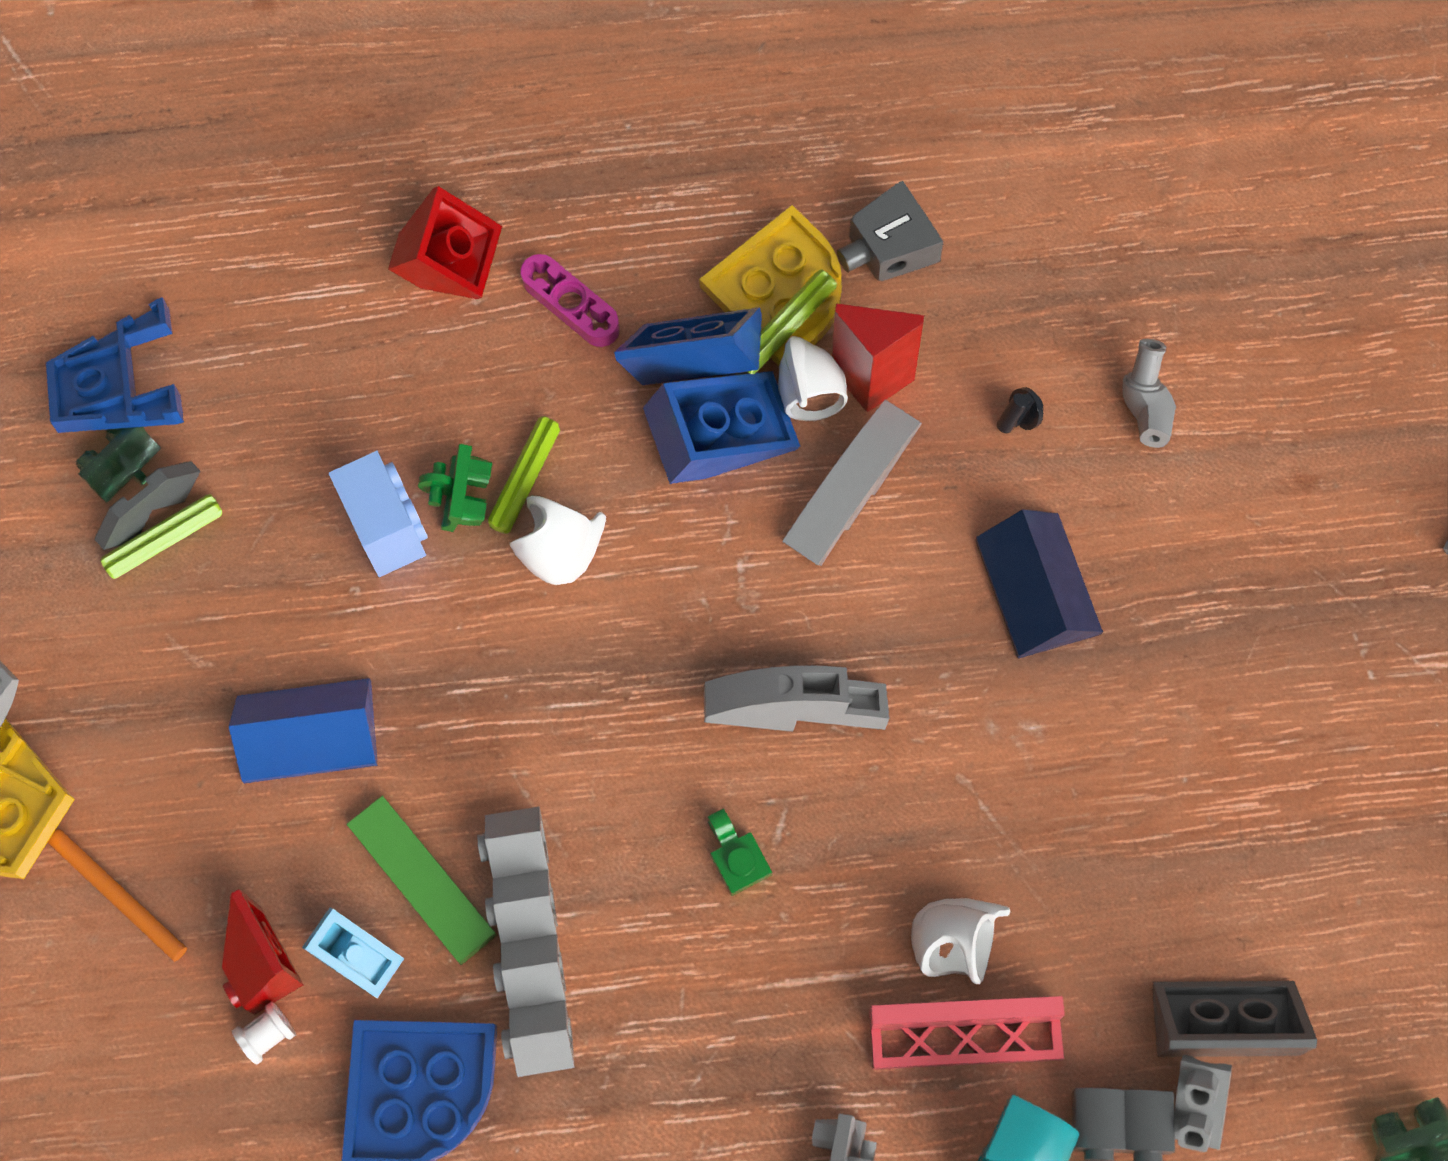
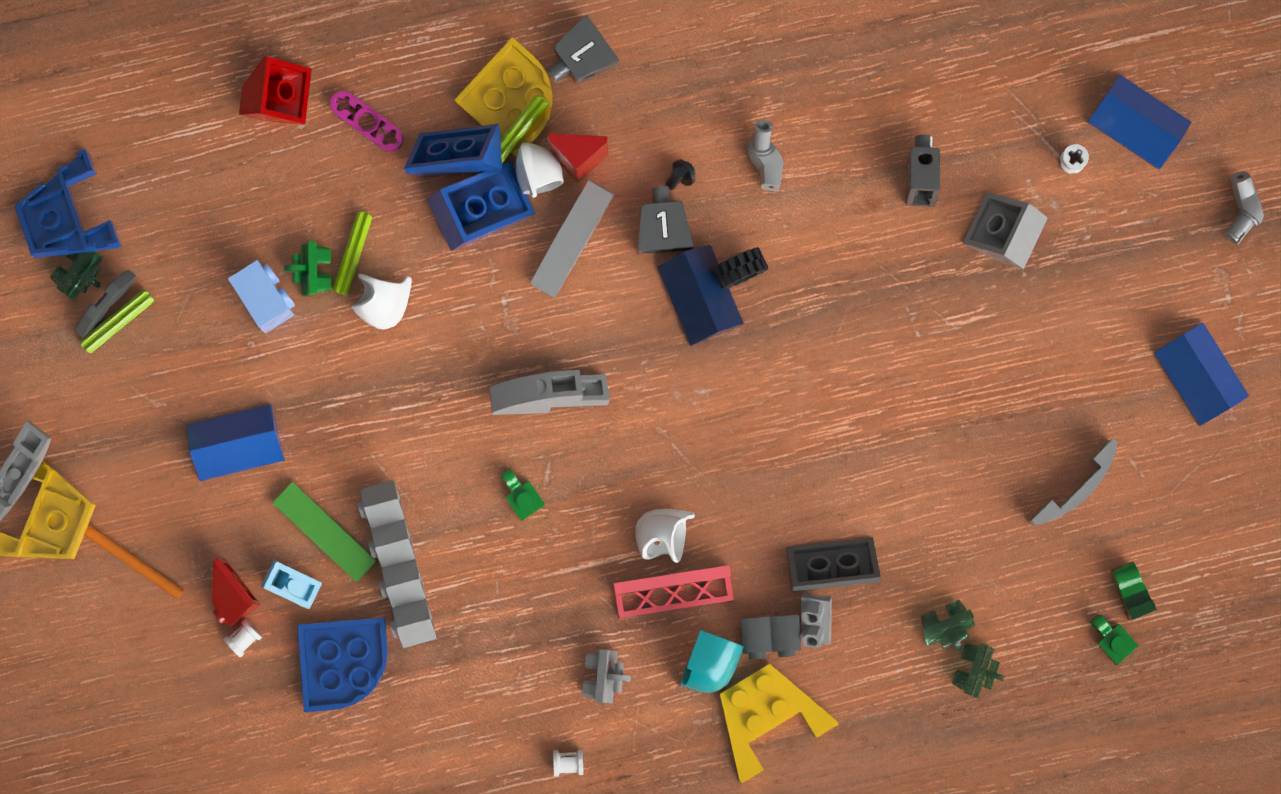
camera: 10 degrees left, 15 degrees up
none -> dark grey torso [638,186,693,255]
none -> black tyre [712,247,769,290]
none -> dark grey torso [906,135,940,207]

